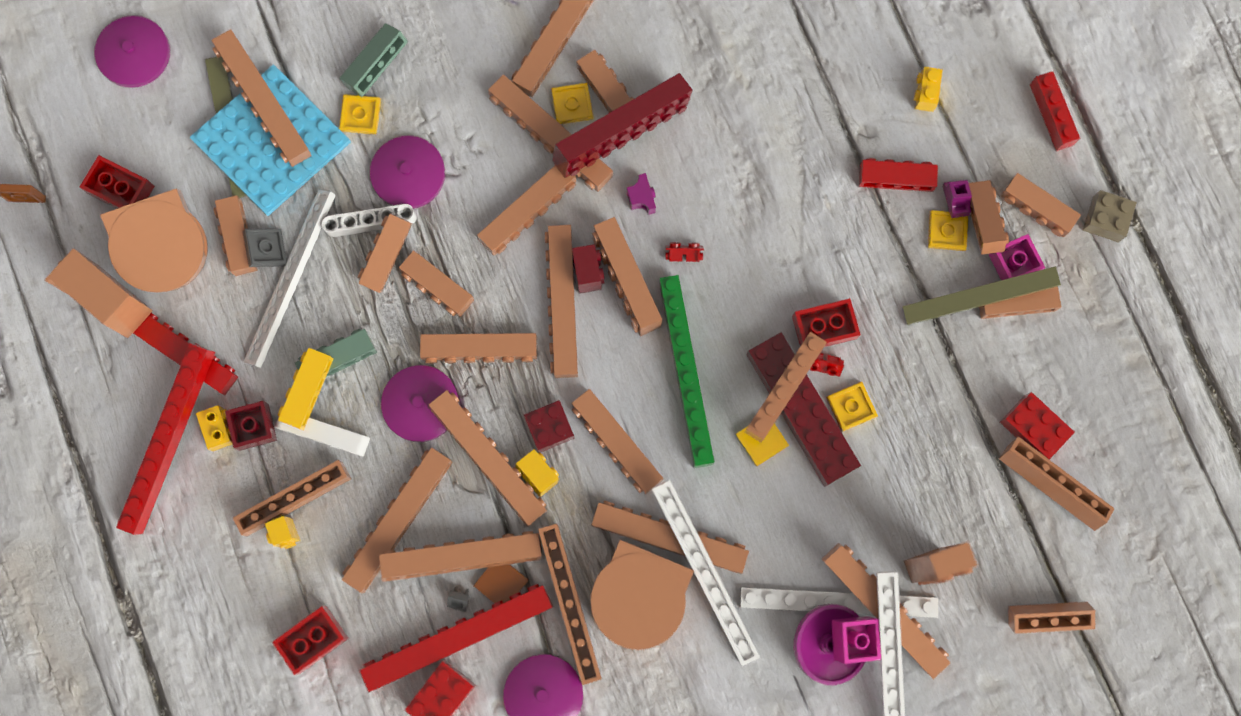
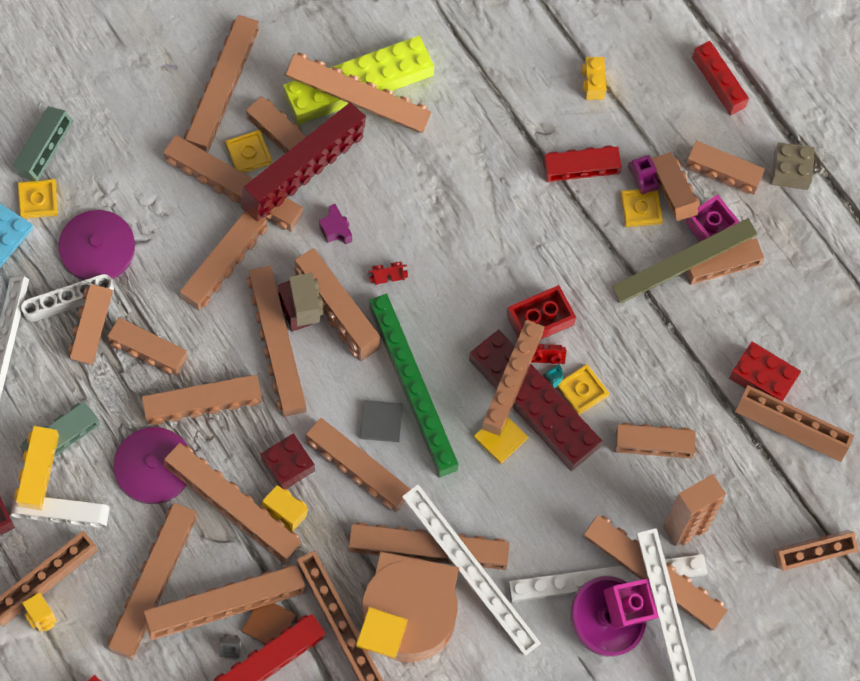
camera: 15 degrees left, 10 degrees down
none -> neon yellow brick [283,35,434,125]
none -> nougat brick [284,52,431,133]
none -> dark tan brick [289,273,323,326]
none -> yellow tile [356,607,408,659]
none -> dark grey tile [361,400,403,442]
none -> teal tile [543,364,563,388]
none -> nougat brick [615,423,696,459]

